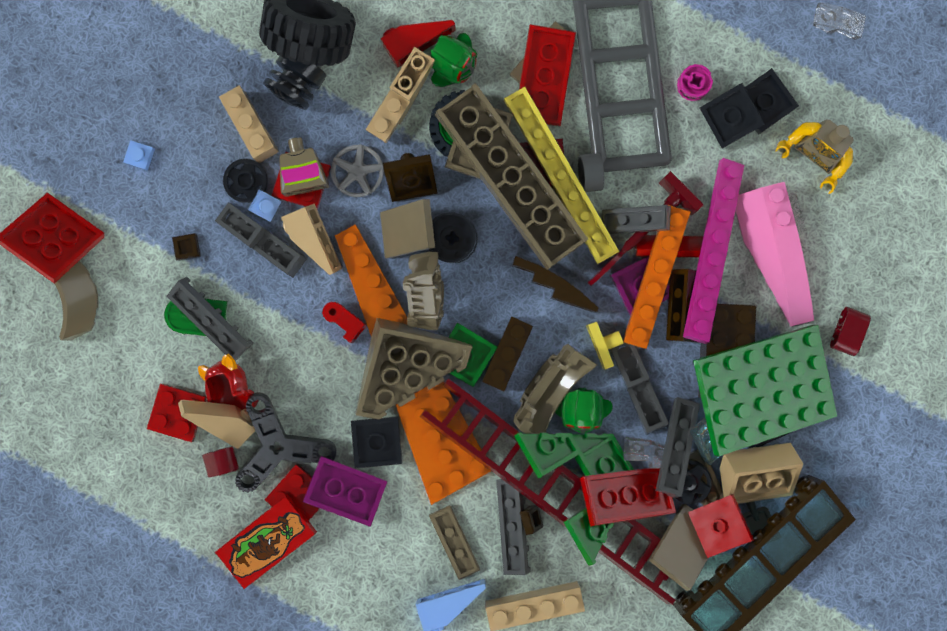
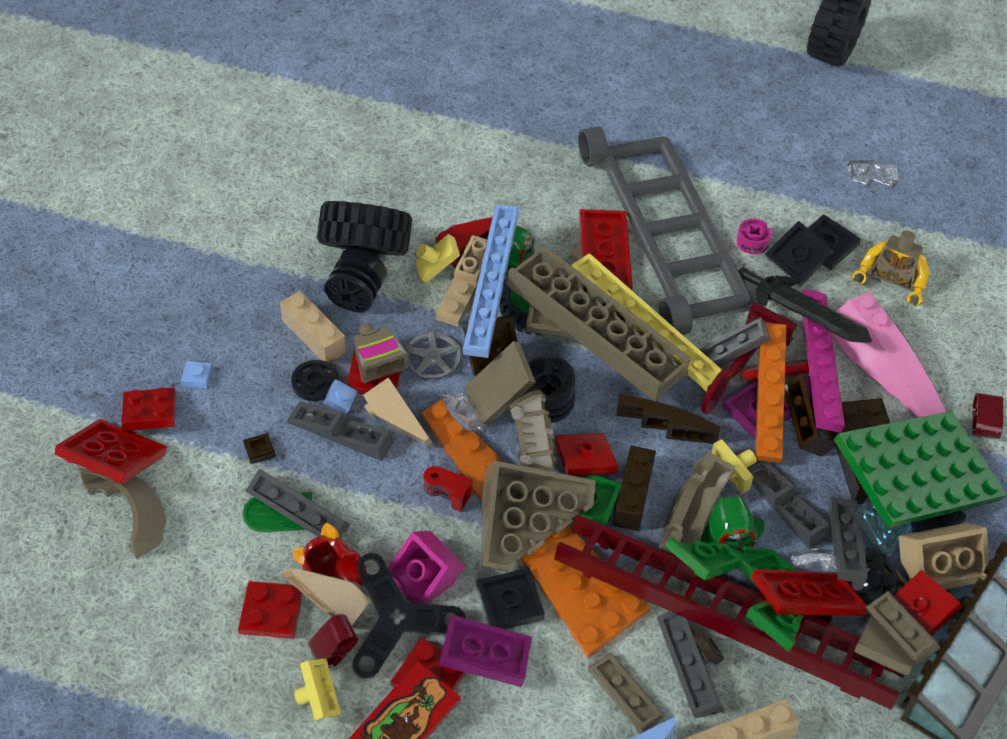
camera: 20 degrees left, 35 degrees down
none -> red plate [121,387,176,432]
none -> light yellow tile [294,658,341,720]
none -> dark pink slope [388,531,466,604]
none -> light yellow tile [415,234,460,282]
none -> clear slope [442,391,488,435]
none -> light blue tile [463,204,519,358]
none -> red plate [554,433,619,476]
none -> pearl dark grey sword [739,267,872,343]
none -> dark tan tile [866,591,940,665]

